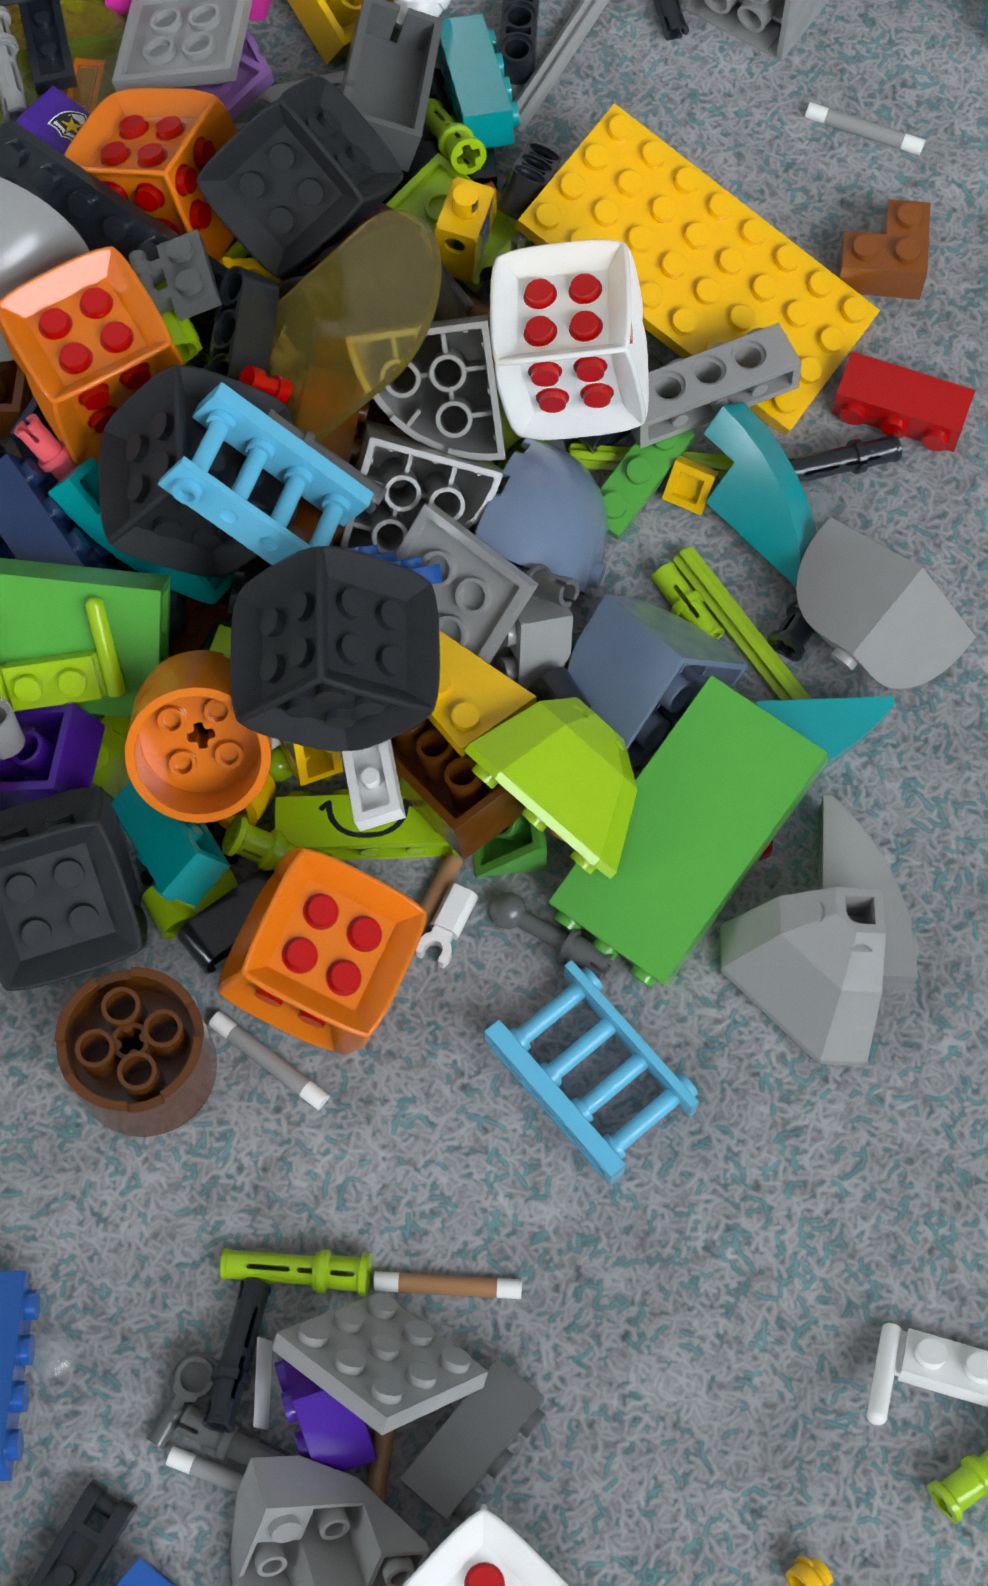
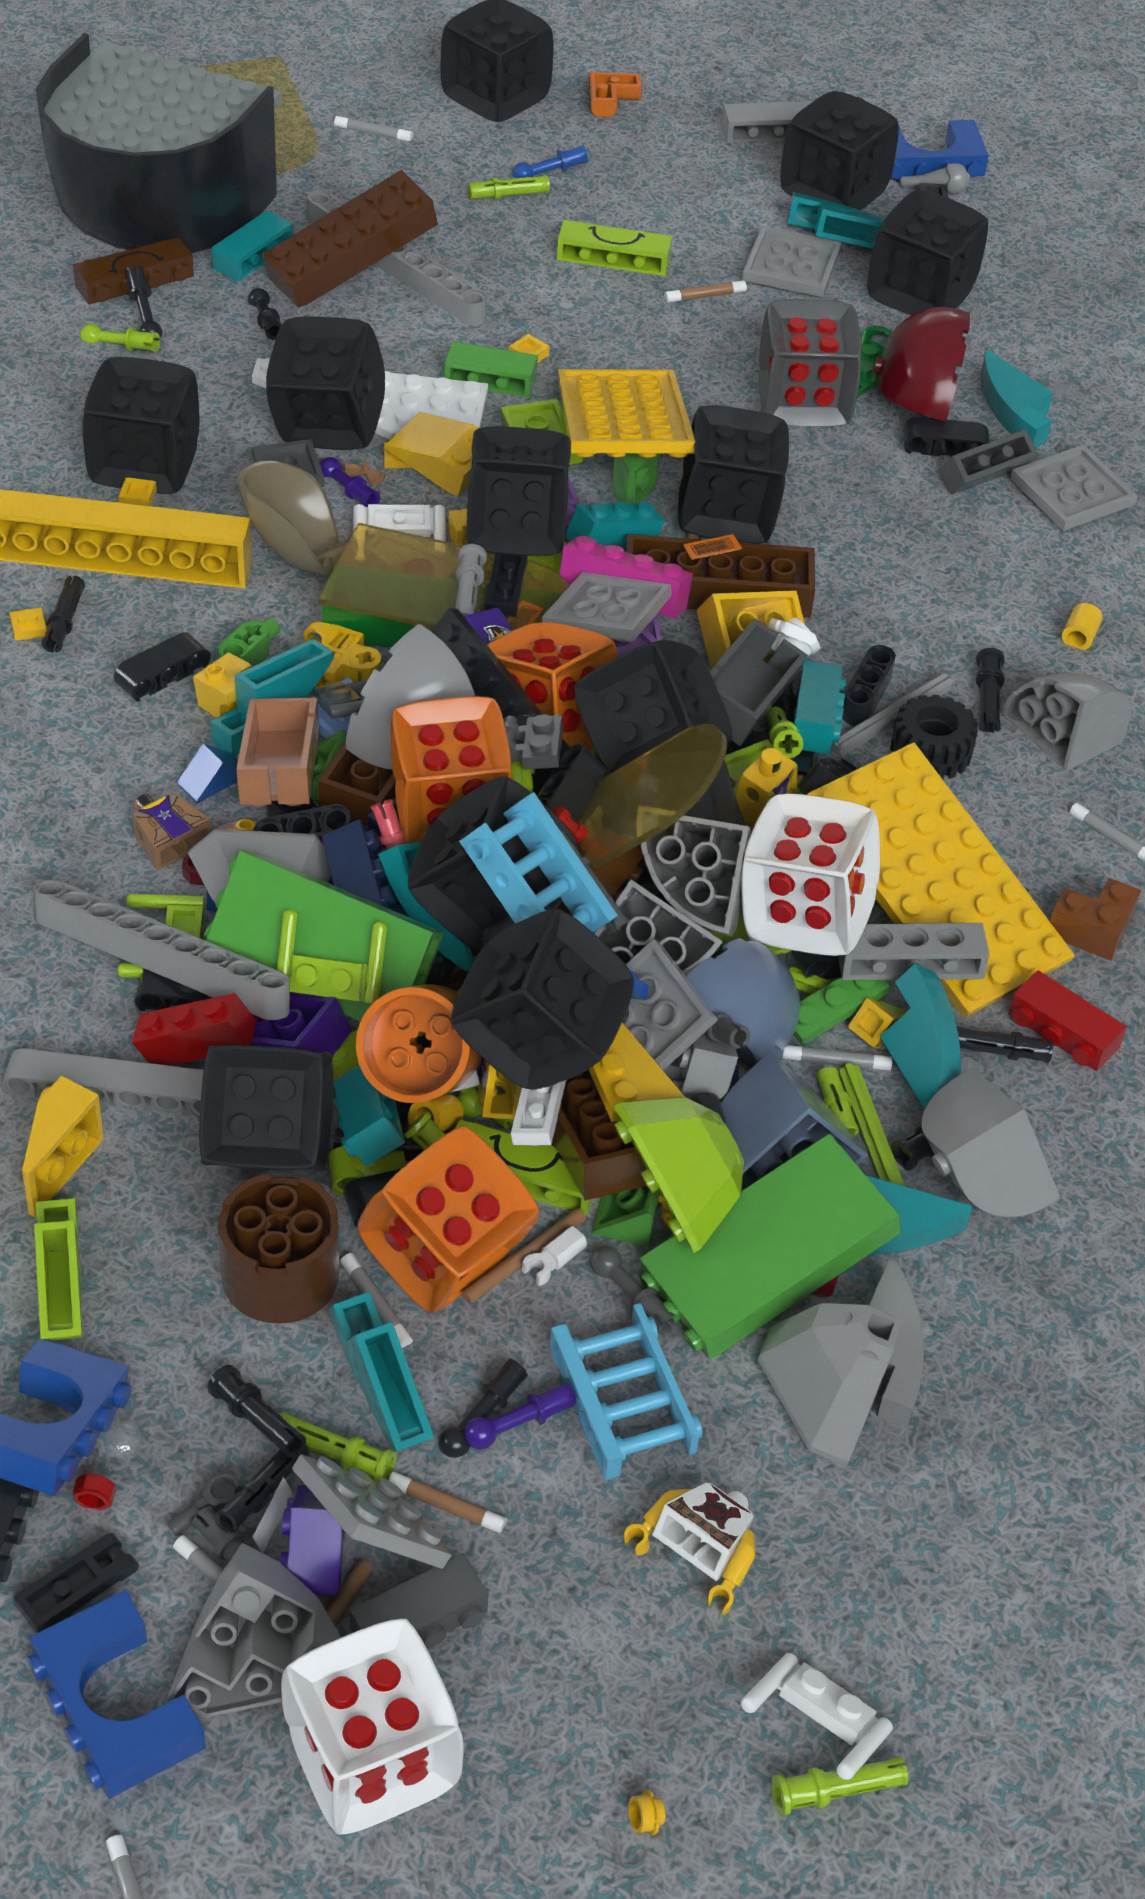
camera: 15 degrees right, 20 degrees down
none -> red tile [72,1473,116,1510]
none -> black pin [208,1365,306,1458]
none -> teal slope [328,1292,434,1452]
none -> black pin [438,1359,528,1458]
none -> dark purple pin [464,1383,576,1450]
none -> torso [624,1483,755,1615]
none -> light grey bar [782,1045,892,1071]
none -> black tyre [890,694,978,779]

